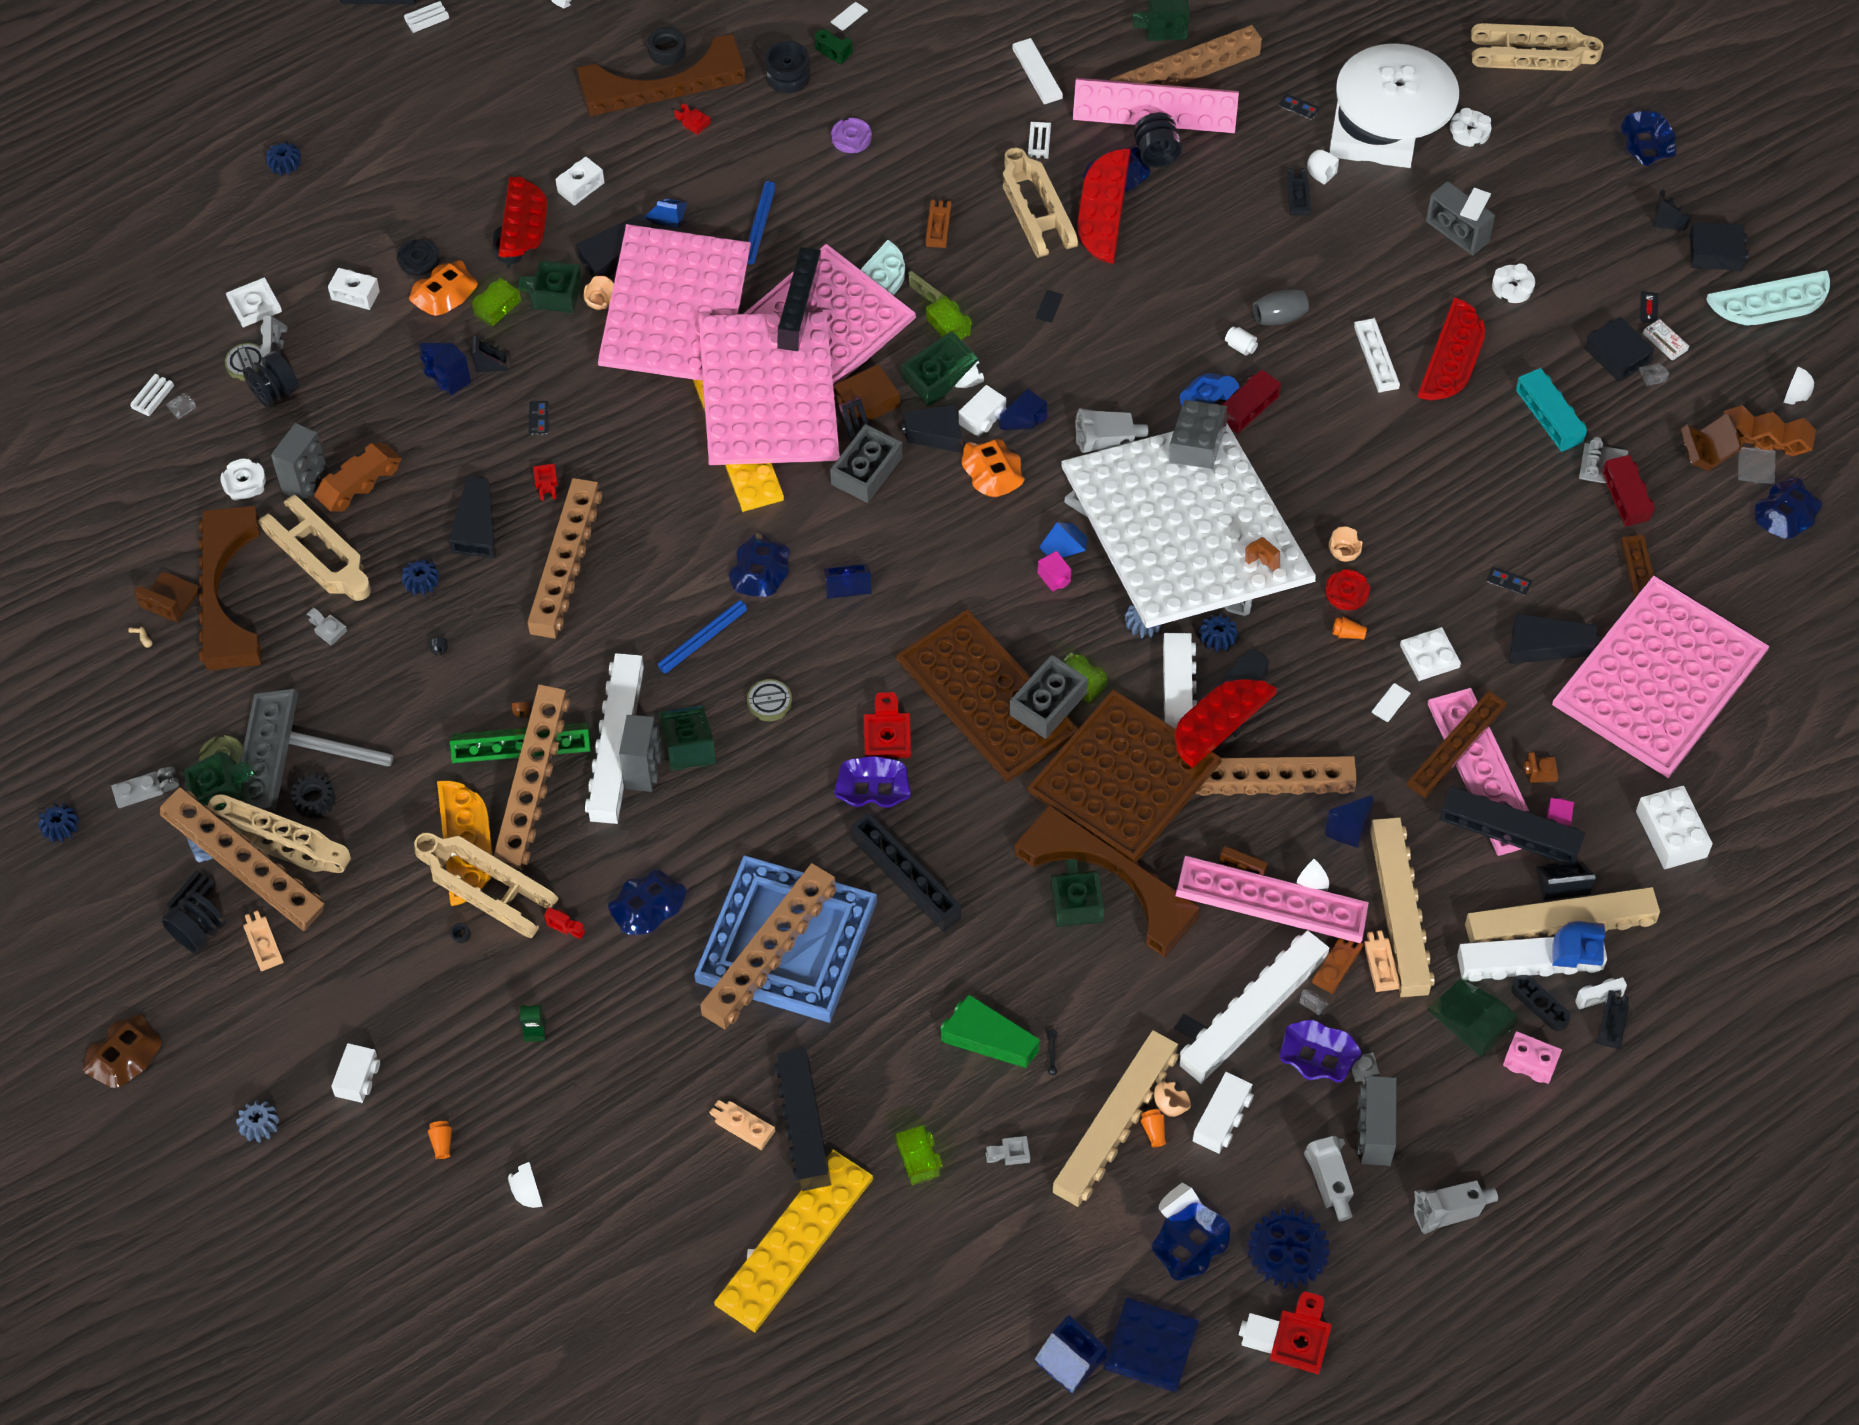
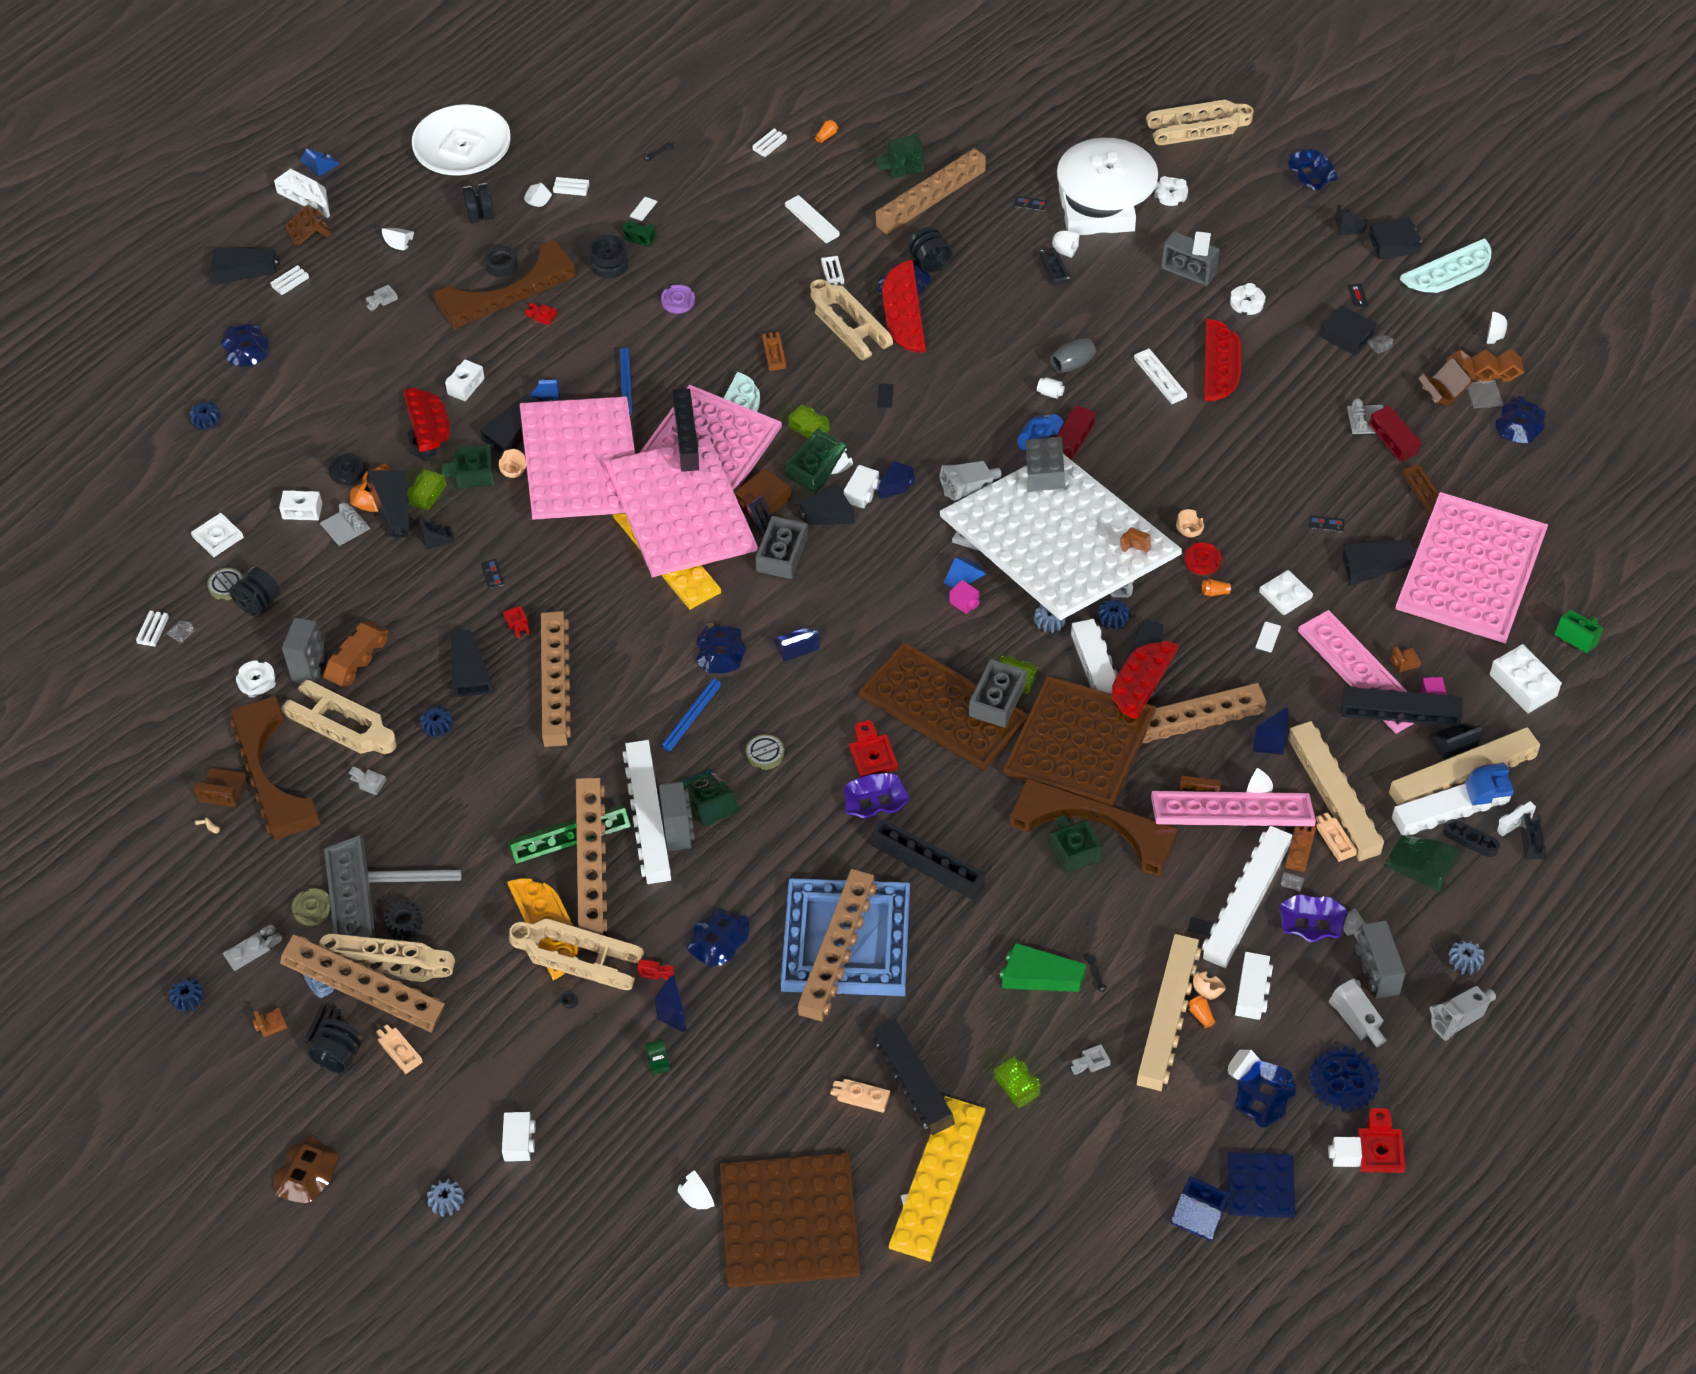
camera: 15 degrees left, 5 degrees down
clear green hinge [183,752,254,811] -> none
light grey wing [260,316,287,357] -> none
clear blue slope [419,342,471,396] -> none
orange cone [428,1121,452,1159] -> none
black hinge [429,638,448,656] -> none
dark orange hinge [512,702,530,718] -> none
olive slope [909,271,949,308] -> none
orange piece [962,439,1025,497] -> none
bright pink plate [1073,78,1239,133] -> none
reddish brown plate [1407,691,1507,799] -> none
bright pink brick [1503,1031,1562,1084] -> none
teal brick [1516,368,1587,452] -> none
white tile [1643,319,1689,361] -> none
none -> clear blue piece [222,324,268,367]
none -> dark orange bracket [252,1008,287,1038]
none -> light grey hinge [320,502,370,546]
none -> light grey plate [366,285,398,311]
none -> black slope [367,470,409,538]
none -> clear blue slope [654,975,686,1032]
none -> reddish brown plate [720,1153,860,1288]
none -> sand blue gear [1448,939,1485,975]
none -> green brick [1555,610,1603,653]

